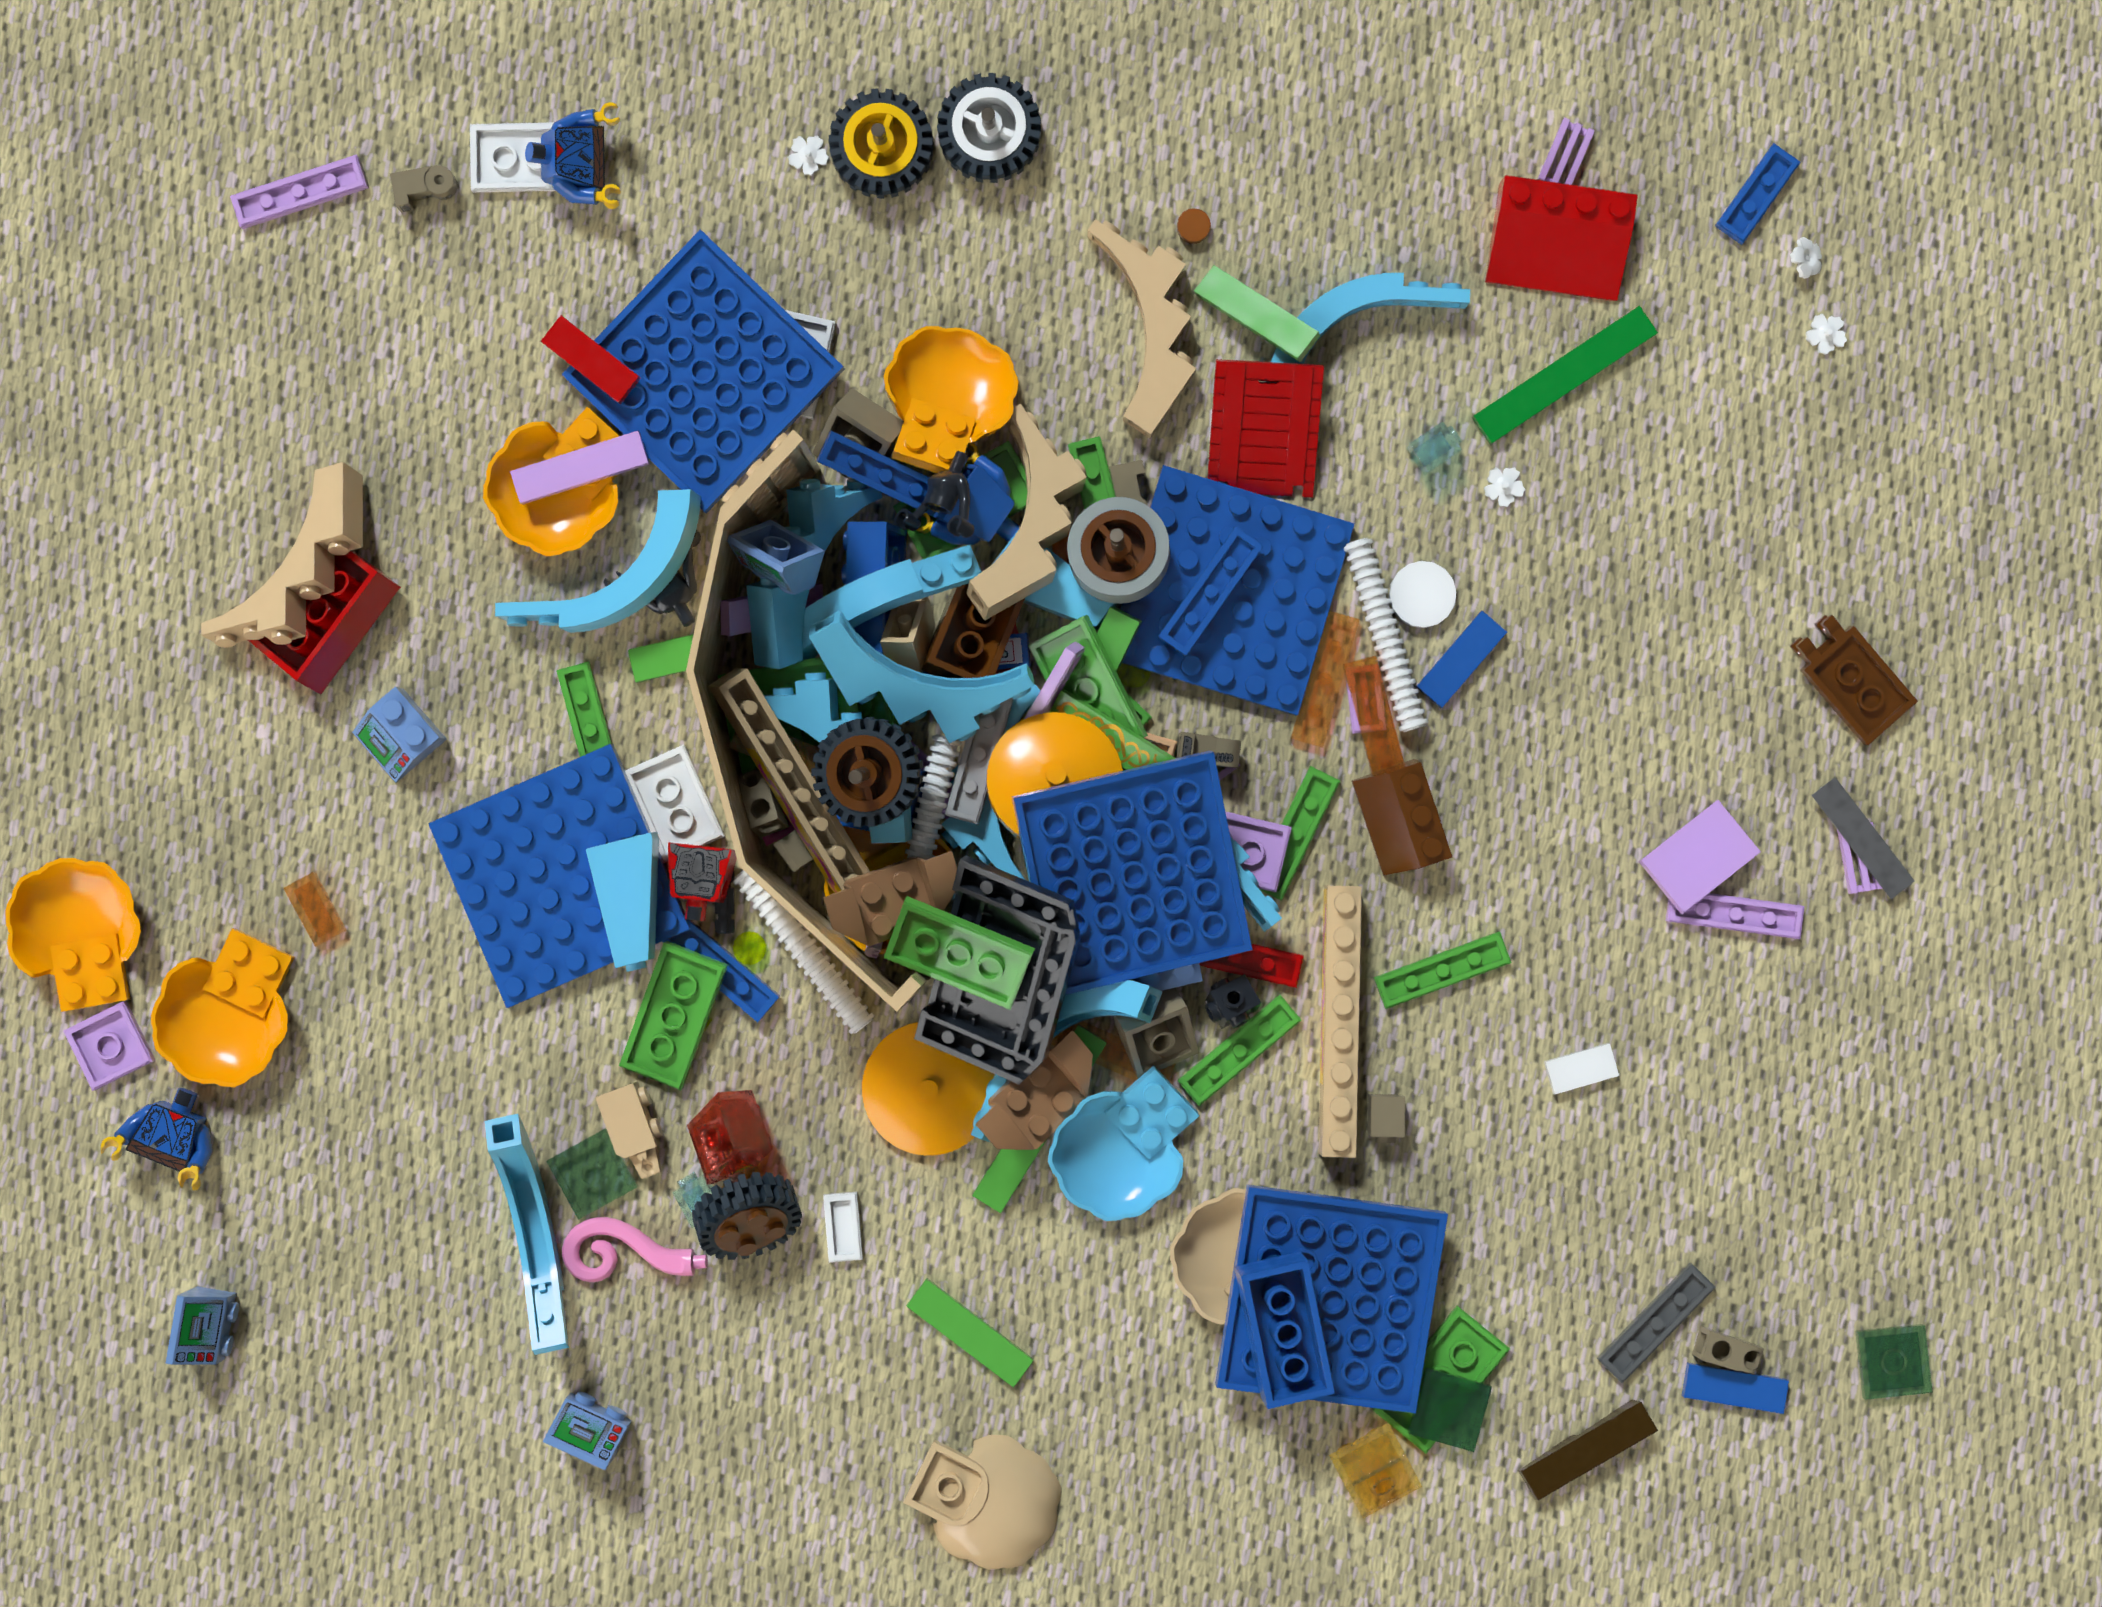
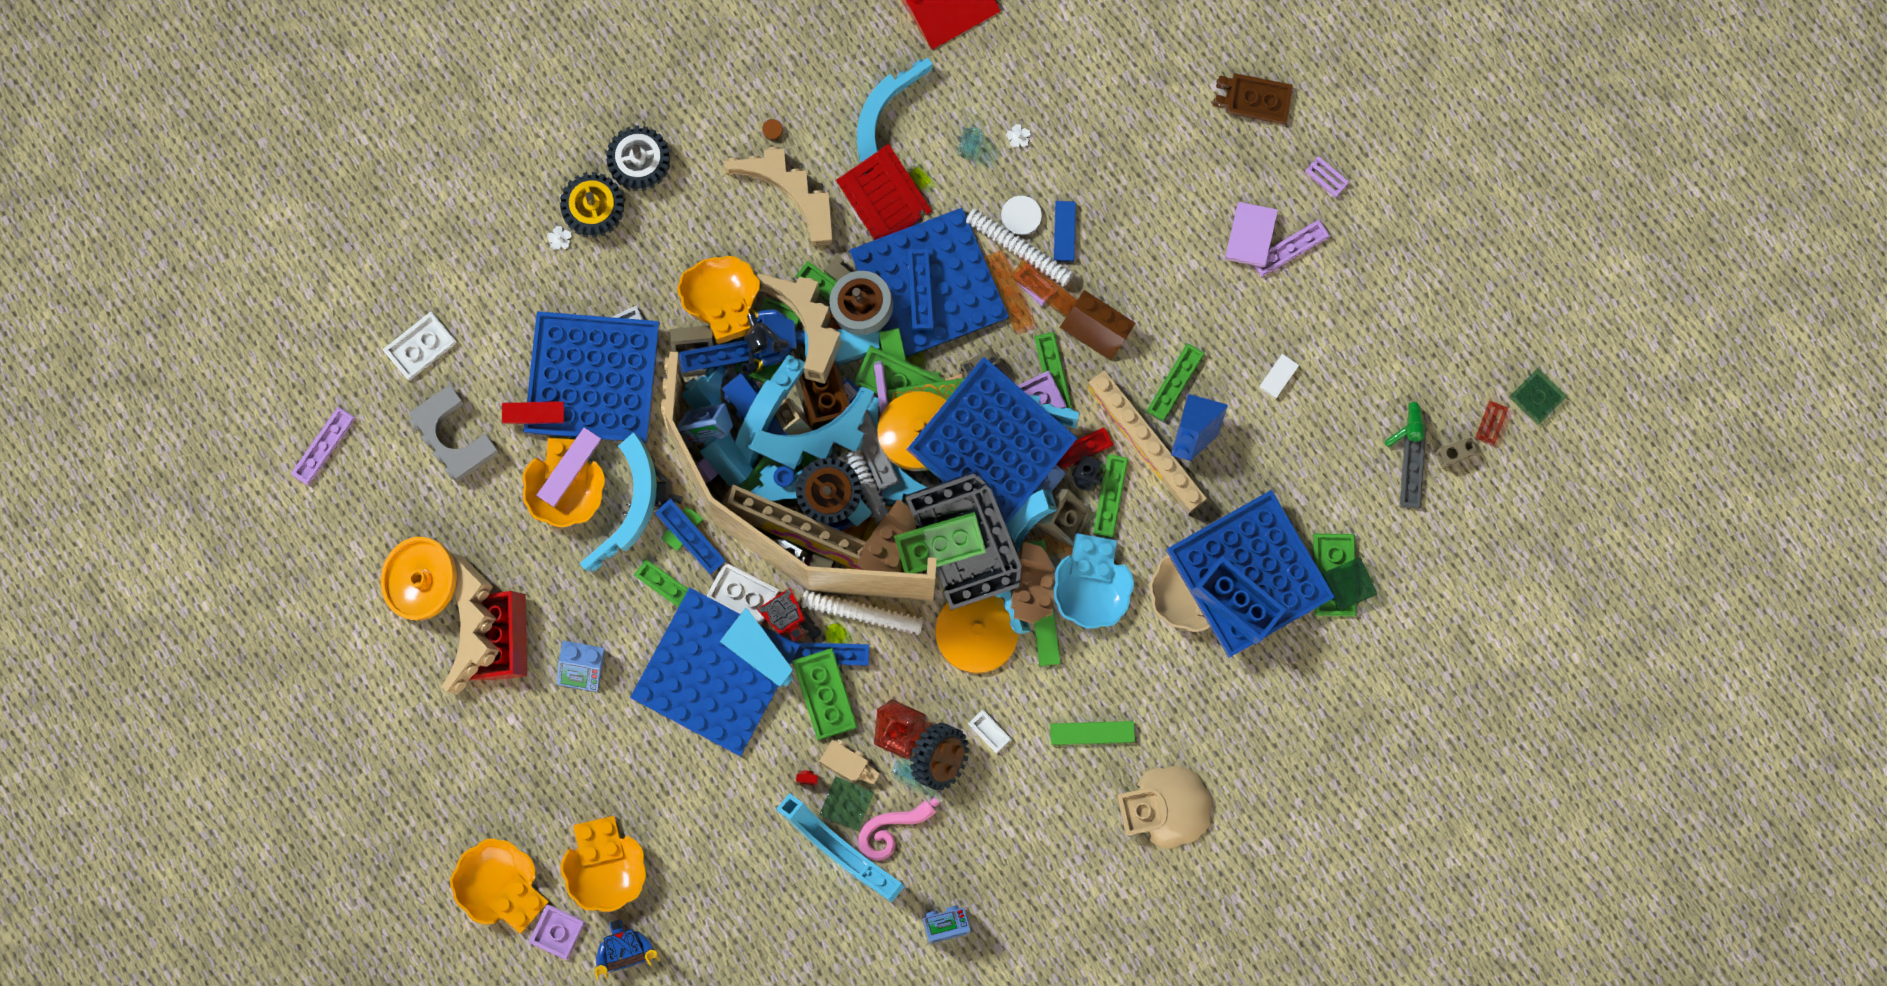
camera: 45 degrees left, 10 degrees down
clear orange tile [283,872,347,947] -> none
dark tan leg [390,165,458,213] -> none
torso [525,102,621,209] -> none
tile [1194,265,1320,362] -> none
clear yellow slope [1329,1423,1422,1518] -> none
dark tan brick [1367,1094,1405,1143] -> none
green tile [1472,305,1658,445] -> none
dark brown slope [1518,1400,1658,1501] -> none
blue tile [1682,1362,1789,1414] -> none
flat silver sticker [1811,777,1915,899] -> none
none -> light orange dish [381,537,457,621]
none -> light grey arch [409,385,499,482]
none -> blue plate [655,499,726,575]
none -> blue tile [773,466,795,487]
none -> red plate [796,770,818,785]
none -> clear neon green tile [909,166,931,192]
none -> blue slope [1171,394,1228,461]
none -> green piece [1385,402,1425,447]
none -> clear red tile [1475,400,1508,446]

